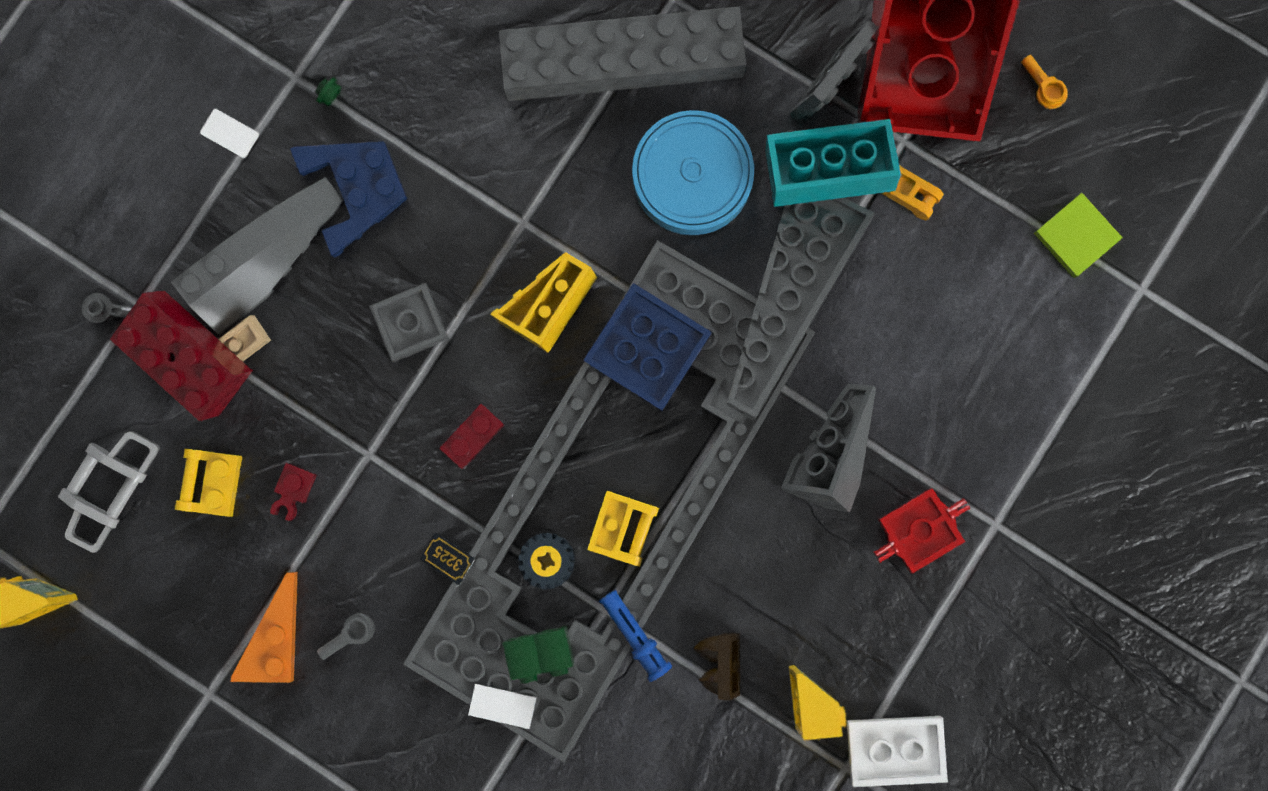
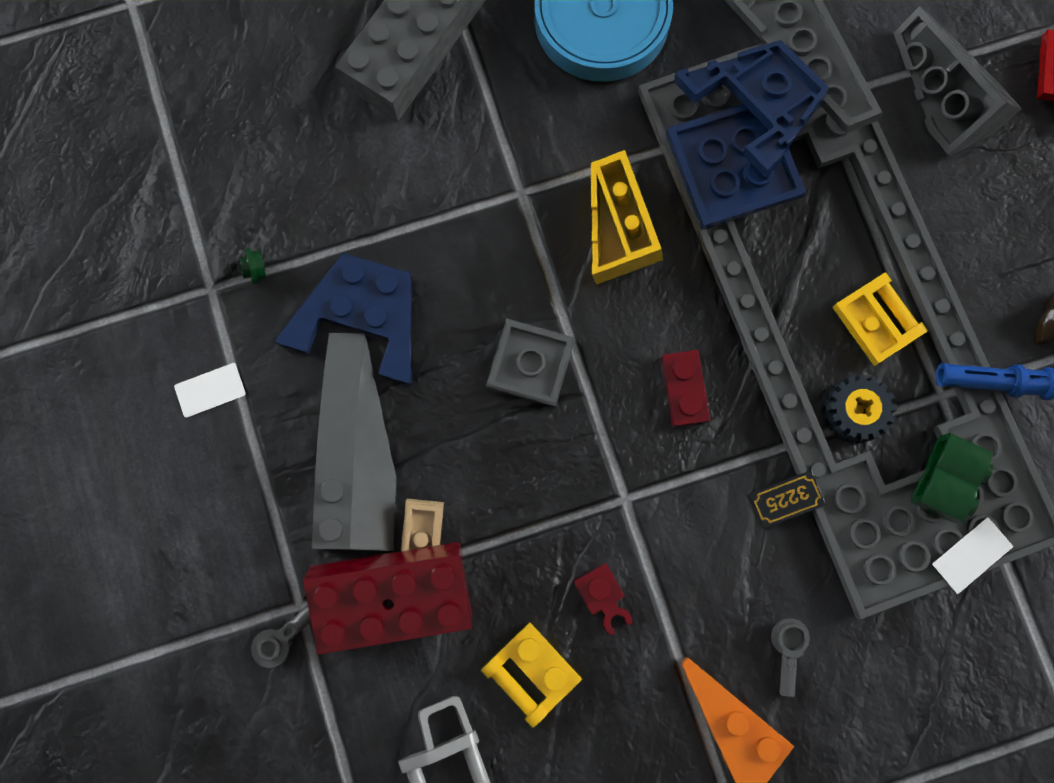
camera: 55 degrees left, 5 degrees down
none -> dark blue wing [674,40,829,177]

